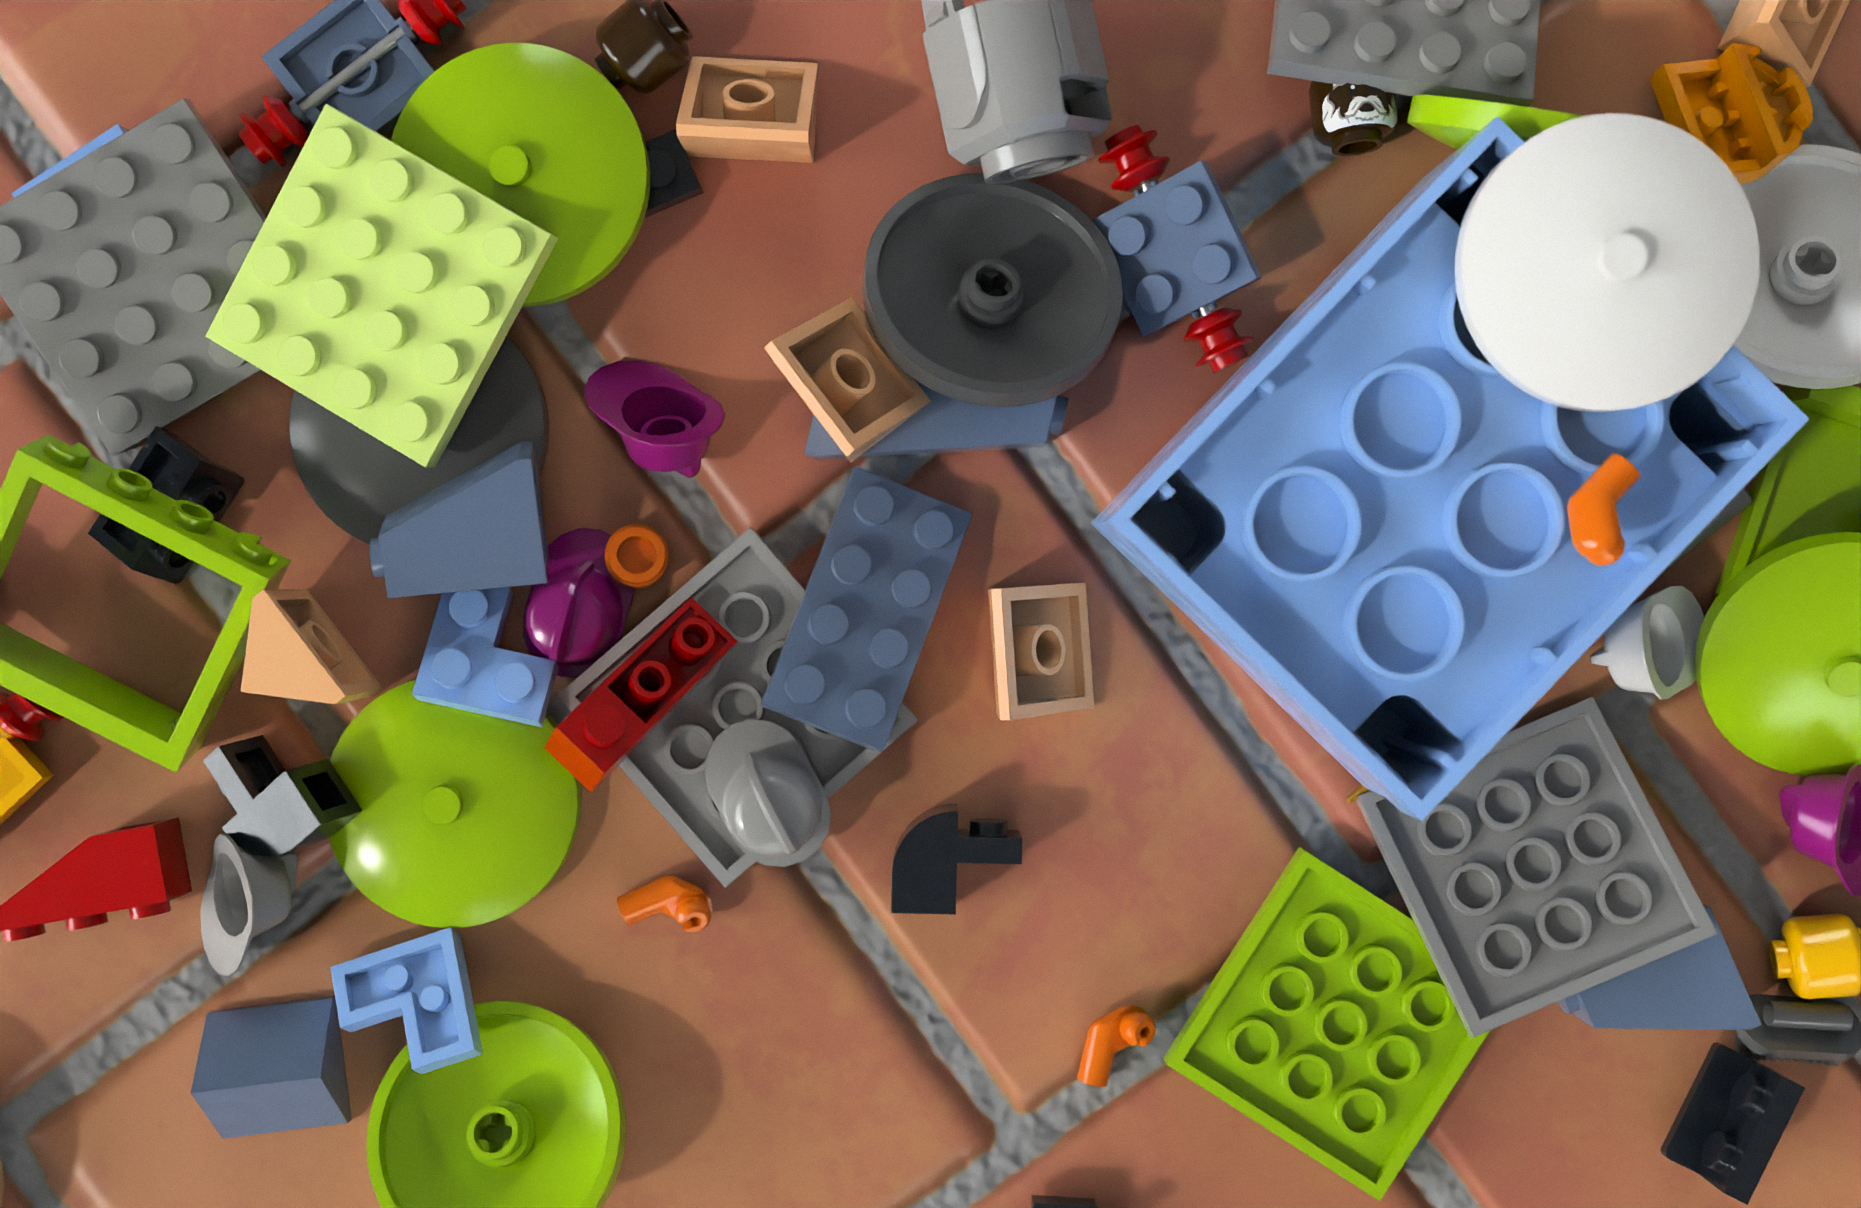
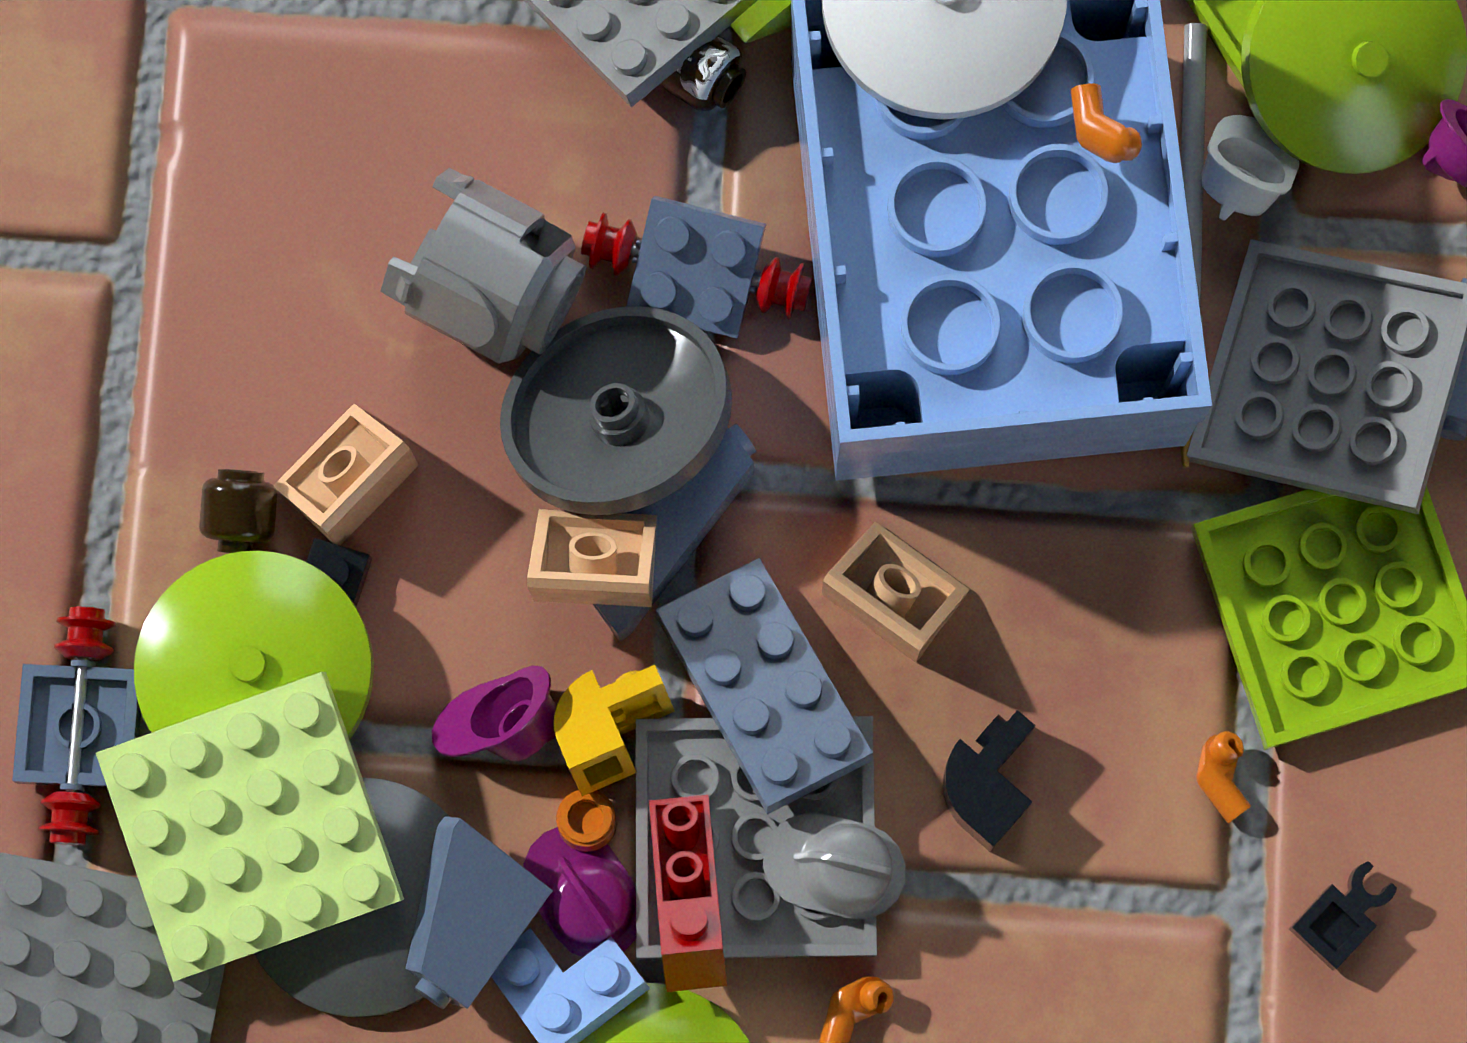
camera: 45 degrees left, 10 degrees down
none -> yellow brick [554,665,675,796]

